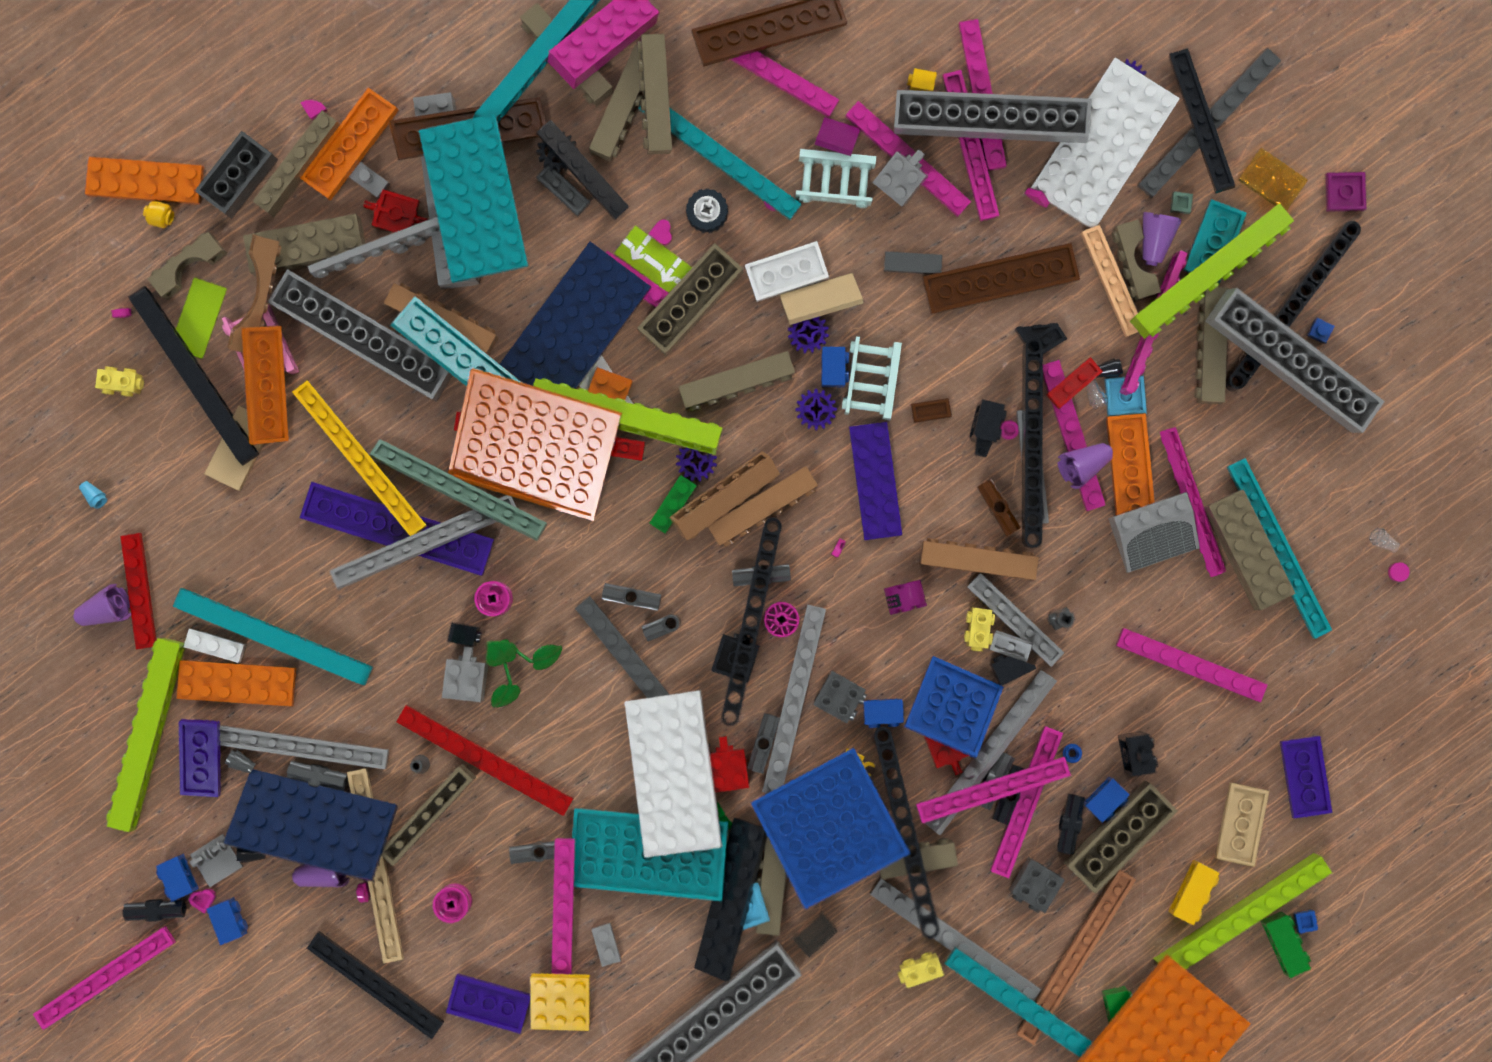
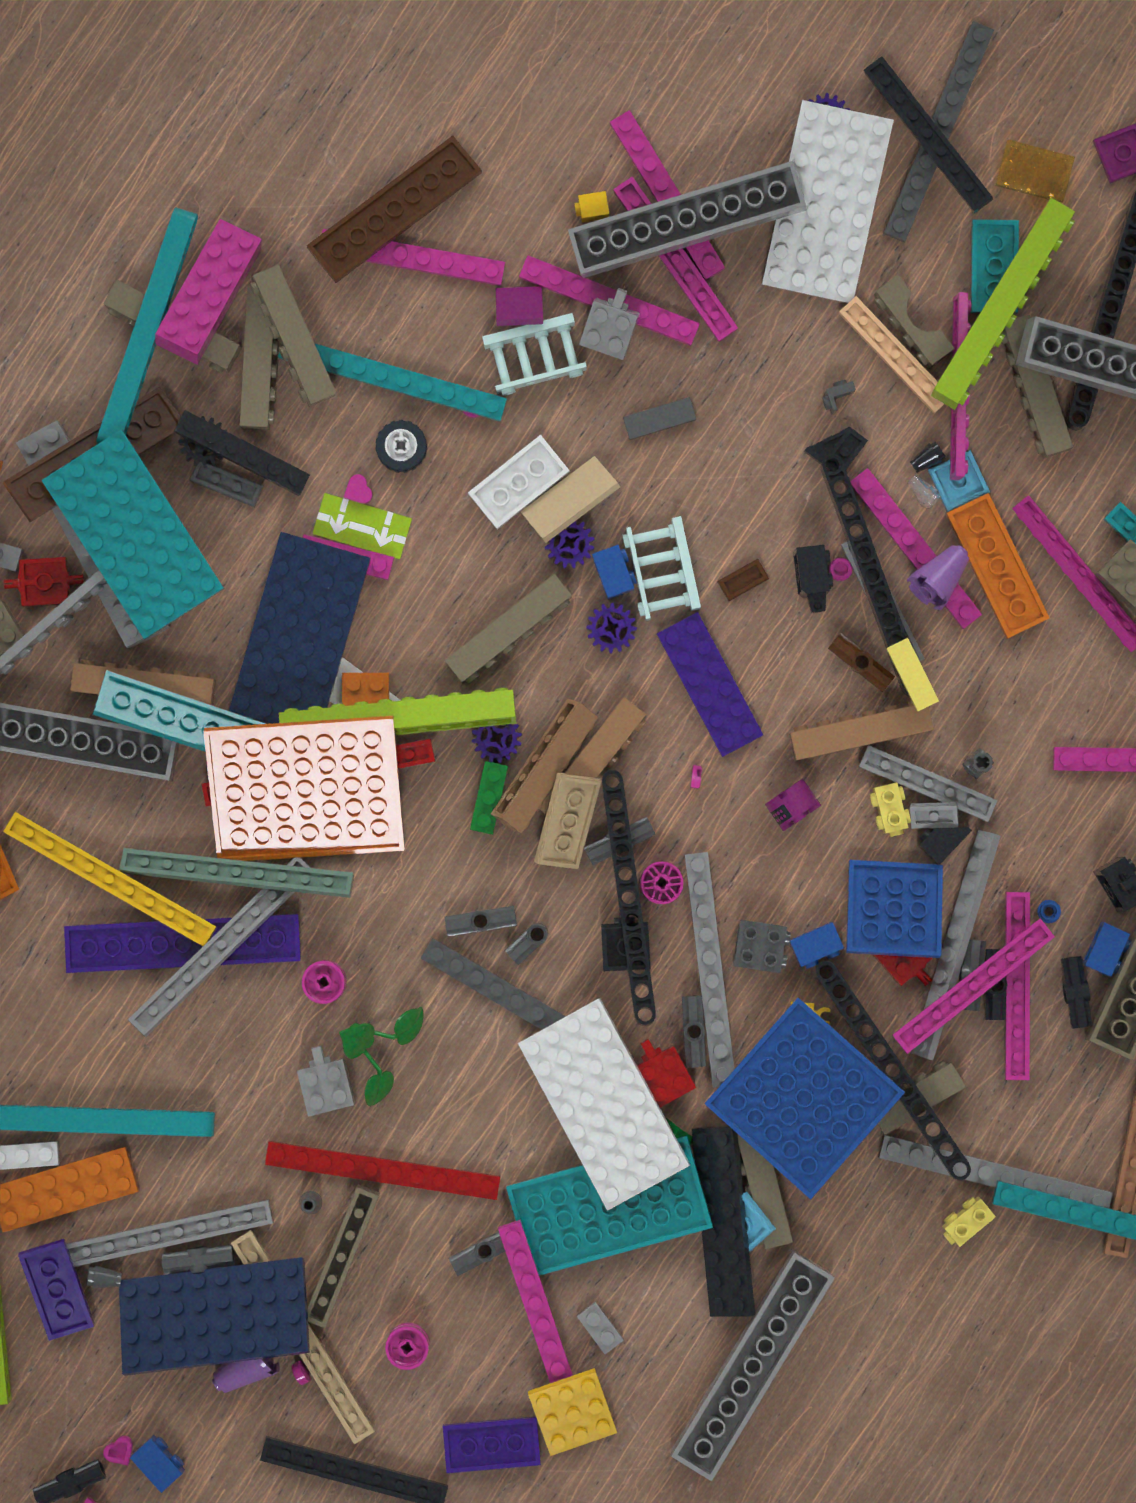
camera: 25 degrees left, 0 degrees up
blue brick [156,854,199,902] -> none
light grey hinge [190,834,243,887] -> none
black cone [236,848,266,863] -> none
black slope [447,622,482,646] -> none
dark tan brick [637,243,743,357] -> none
clear smoke panel [793,911,838,958] -> none
reddish brown plate [922,243,1080,315] -> none
dark grey brick [1009,857,1065,913] -> none
dark pink tile [1025,188,1050,208] -> none
red plate [1046,357,1103,409] -> none
slope [1108,492,1200,573] -> none
medium lavender cone [1143,212,1182,266] -> none
sand green plate [1170,192,1193,214] -> none
none -> tan tile [534,773,602,869]
none -> dark grey bracket [822,380,856,415]
none -> light yellow tile [886,638,939,712]

